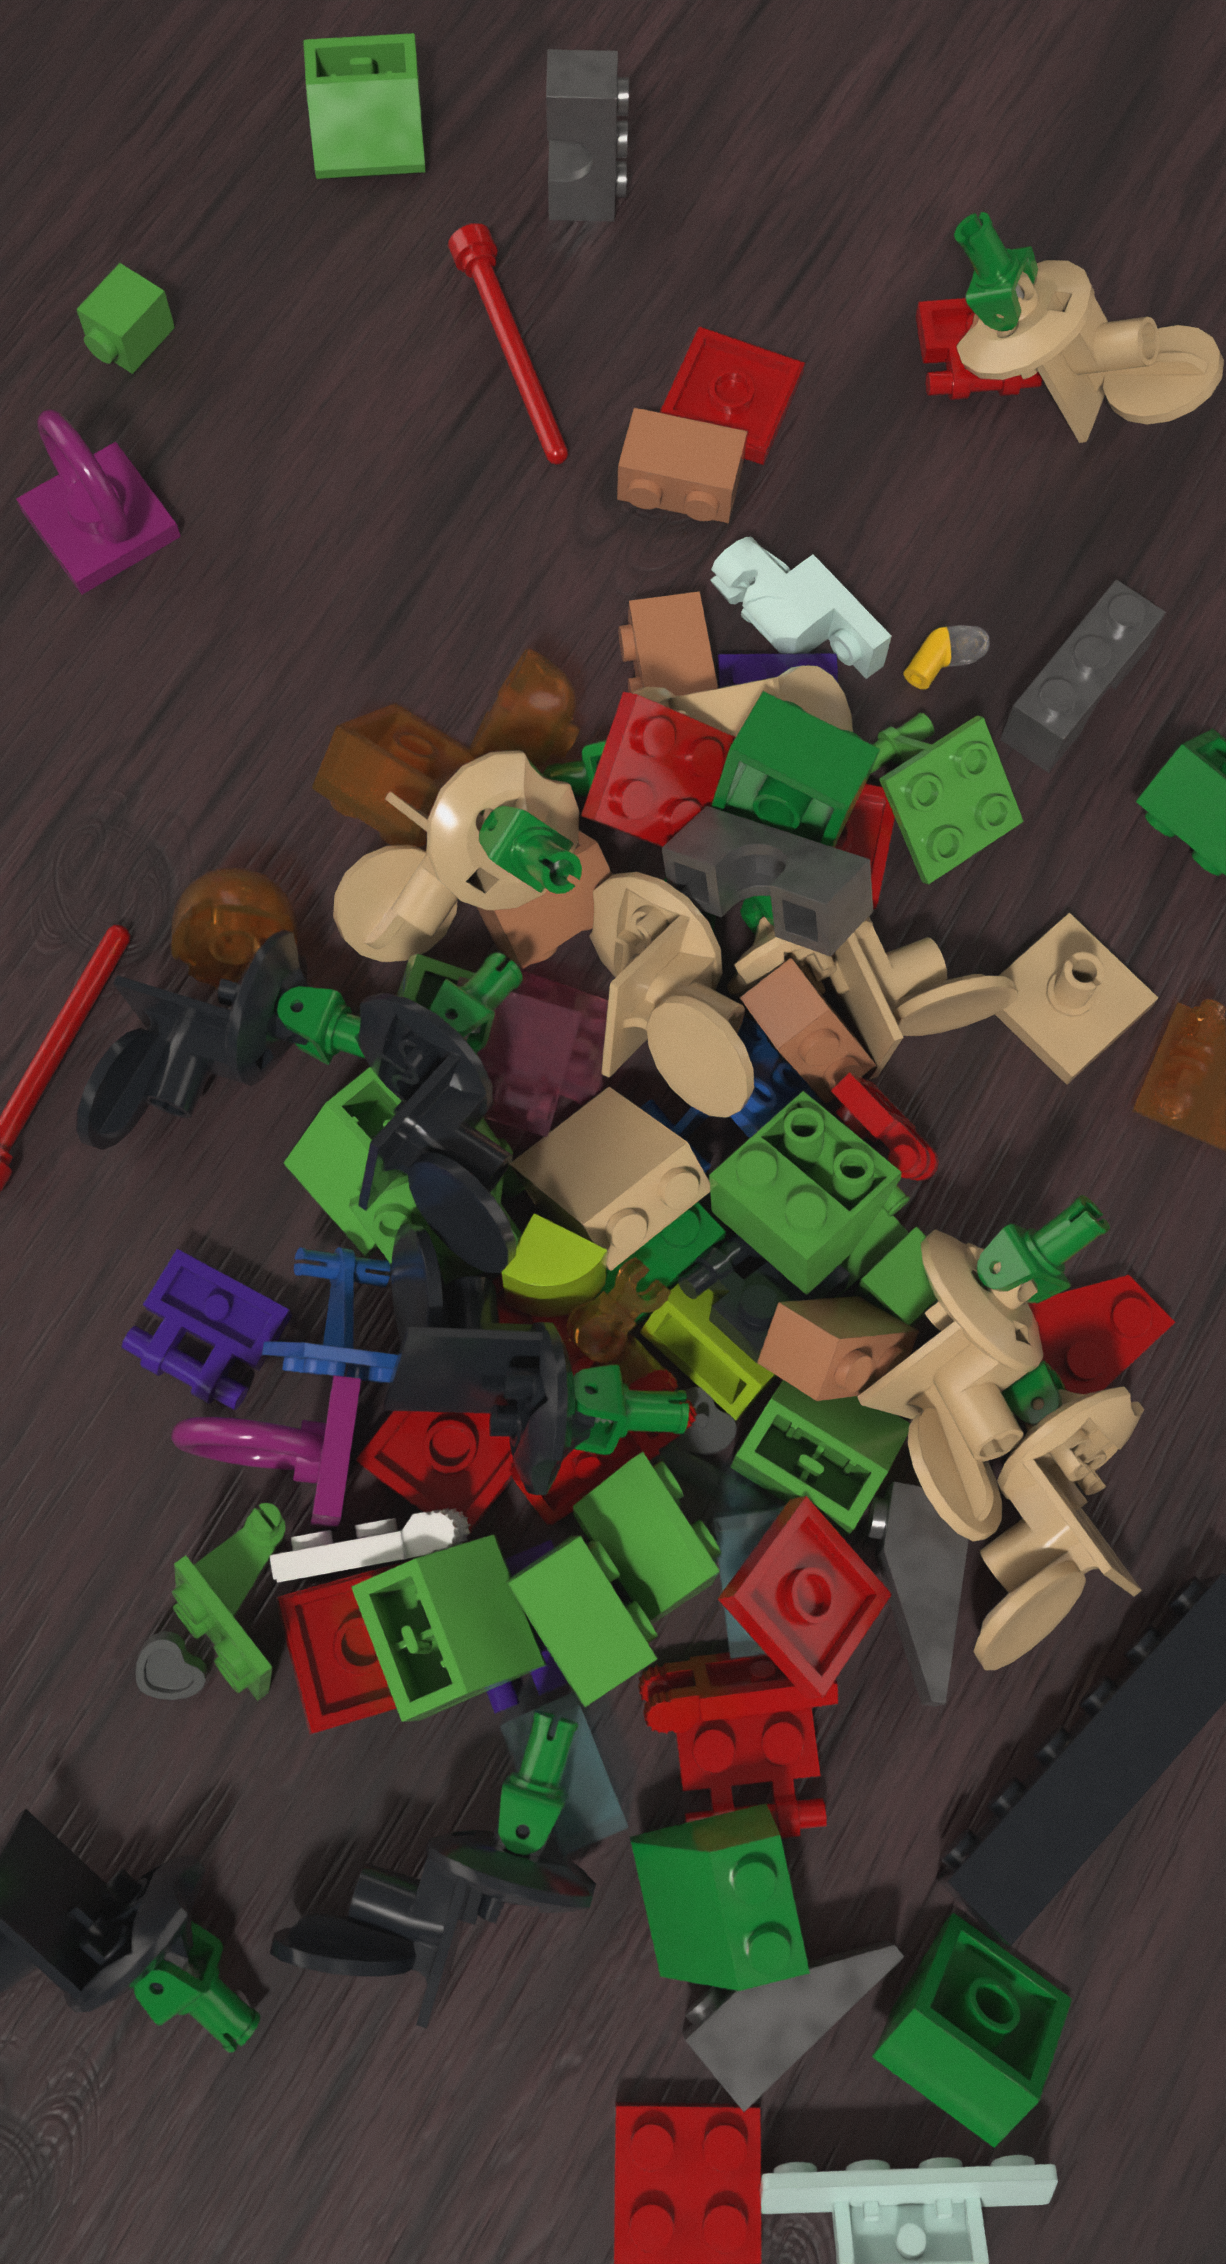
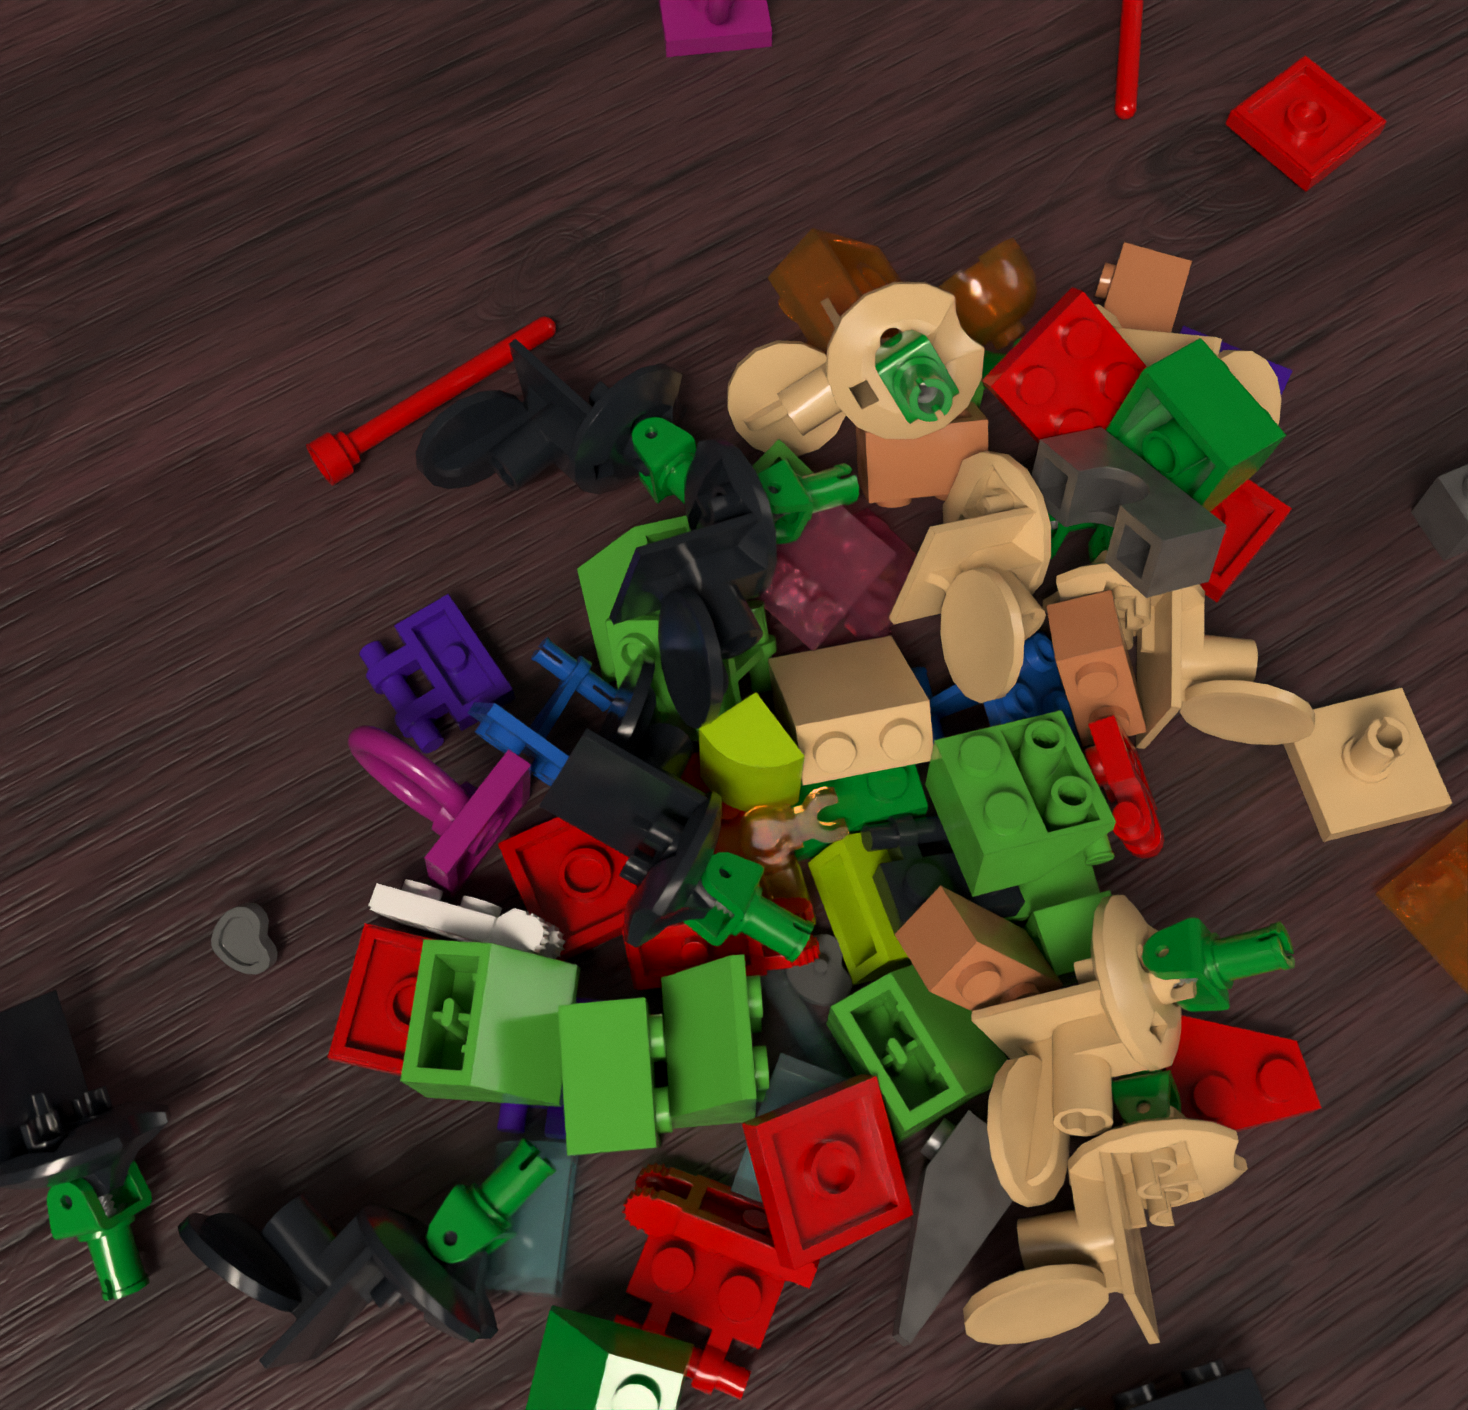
camera: 30 degrees right, 5 degrees down
clear orange cylinder [171,867,298,988] -> none
bright green plate [172,1503,285,1701] -> none
nougat brick [617,408,747,523] -> none
light aqua plate [711,537,892,679] -> none
bright green plate [869,713,1024,885] -> none
arm [904,625,990,689] -> none

